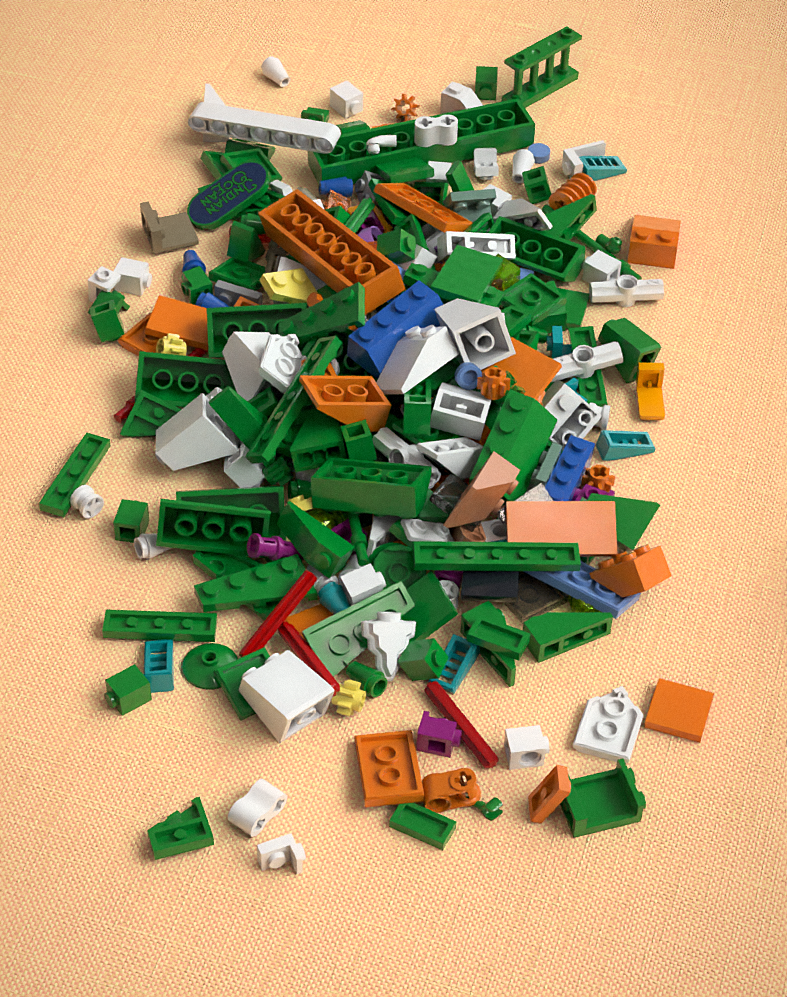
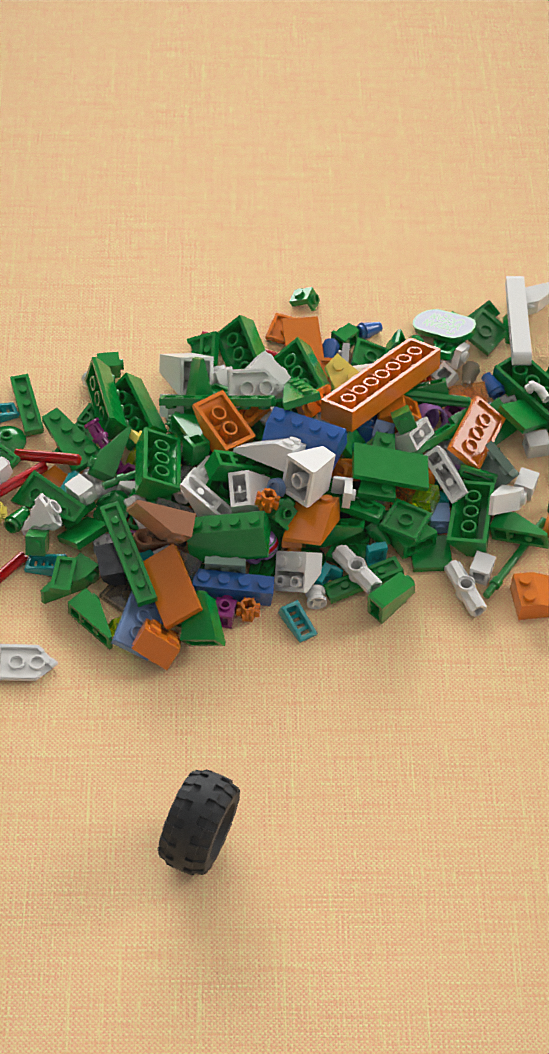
camera: 70 degrees right, 5 degrees up
green plate [39,432,111,518] -> none
white wheel [70,485,104,519] -> none
white bracket [88,266,121,303] -> none
green brick [90,300,125,343] -> none
white brick [114,257,152,296] -> none
dark tan bracket [140,201,199,254] -> none
light yellow gear [156,333,187,356] -> none
green slope [414,182,450,206] -> none
green tile [445,161,474,192] -> none
green arm [596,234,622,254] -> none
light orange bracket [636,362,665,420] -> none
orange tile [644,678,714,743] -> none

